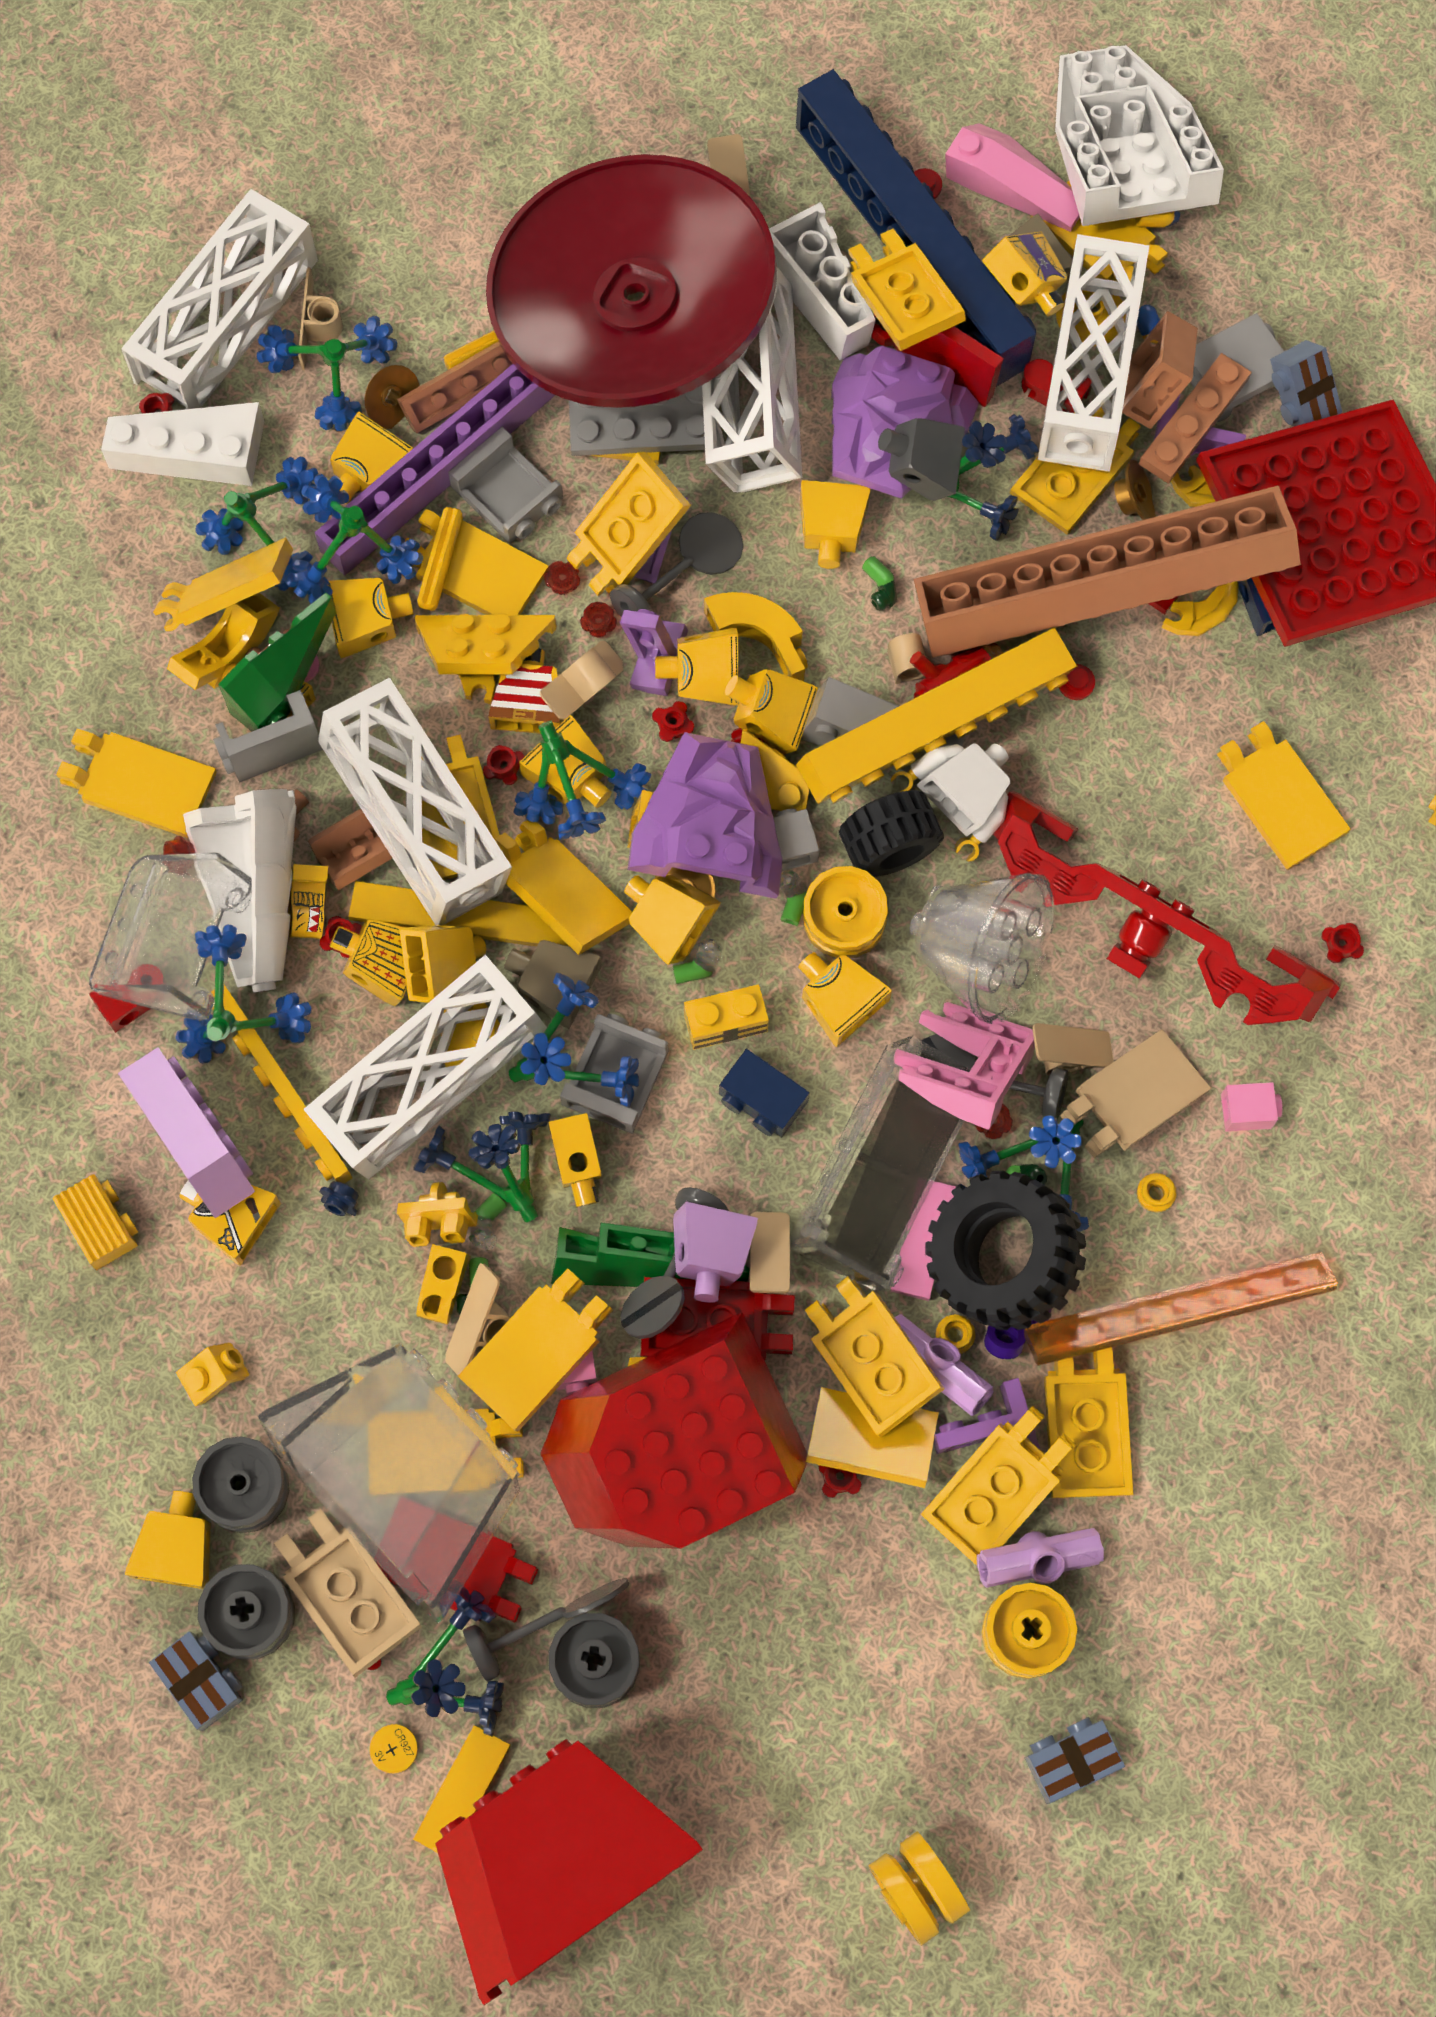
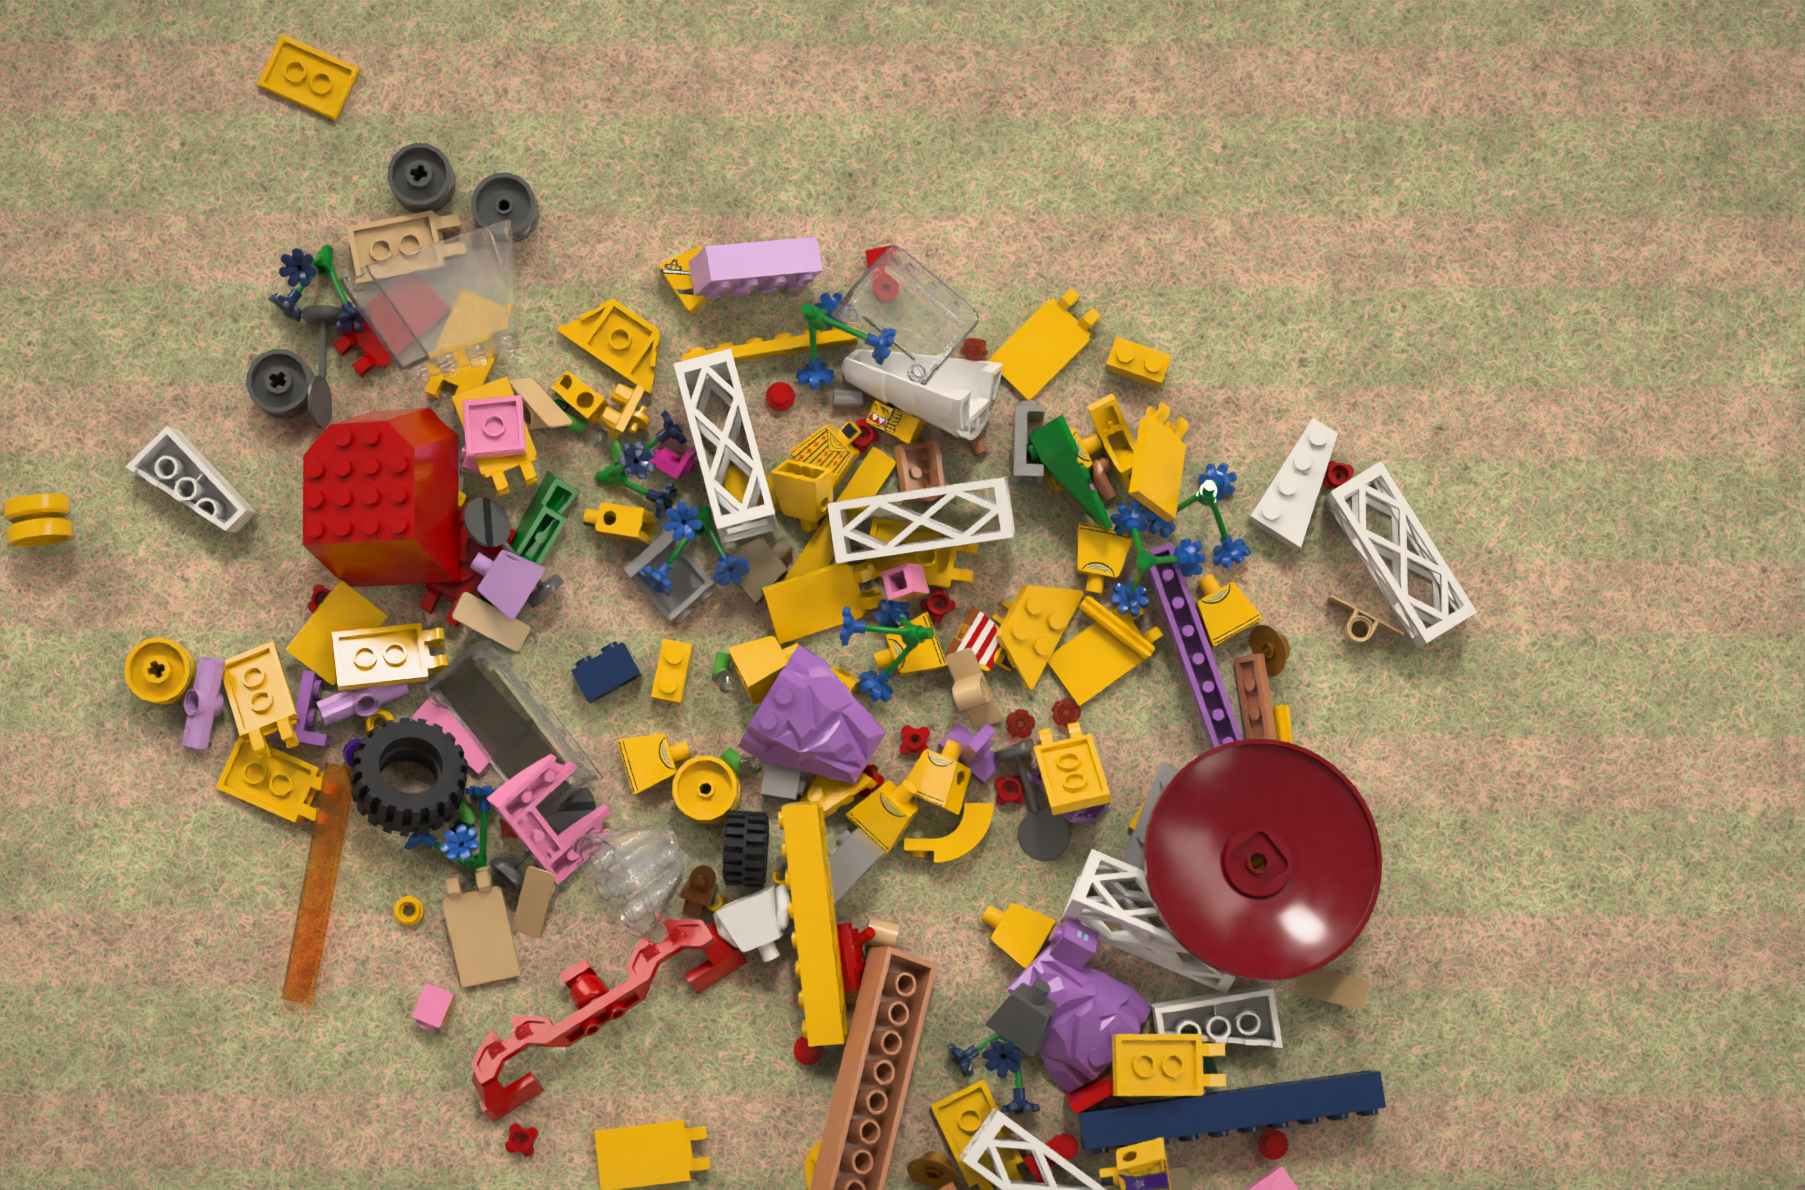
camera: 115 degrees right, 10 degrees up
yellow brick [52,1174,139,1271] -> none
yellow torso [125,1491,211,1589] -> none
brick [149,1631,243,1731] -> none
yellow bracket [176,1342,249,1406] -> none
blue plant [256,316,398,431] -> none
dark blue plate [319,1181,359,1216] -> none
yellow piece [370,1724,418,1774] -> none
yellow tile [413,1725,511,1853] -> none
red windscreen [435,1739,703,2005] -> none
light grey panel [448,427,563,544] -> none
arm [862,556,897,611] -> none
brick [1024,1717,1125,1804] -> none
none -> white wedge [126,426,257,533]
none -> yellow tile [257,34,361,121]
none -> bright pink tile [463,395,527,460]
none -> yellow wing [557,298,661,395]
none -> dark pink bracket [649,447,697,480]
none -> reddish brown hips [680,865,718,918]
none -> red plate [766,382,795,411]
none -> light grey piece [833,387,863,408]
none -> bright pink brick [881,563,930,602]
none -> red plate [994,775,1025,806]
none -> medium lavender brick [1049,917,1099,971]
none -> yellow brick [1105,336,1172,389]

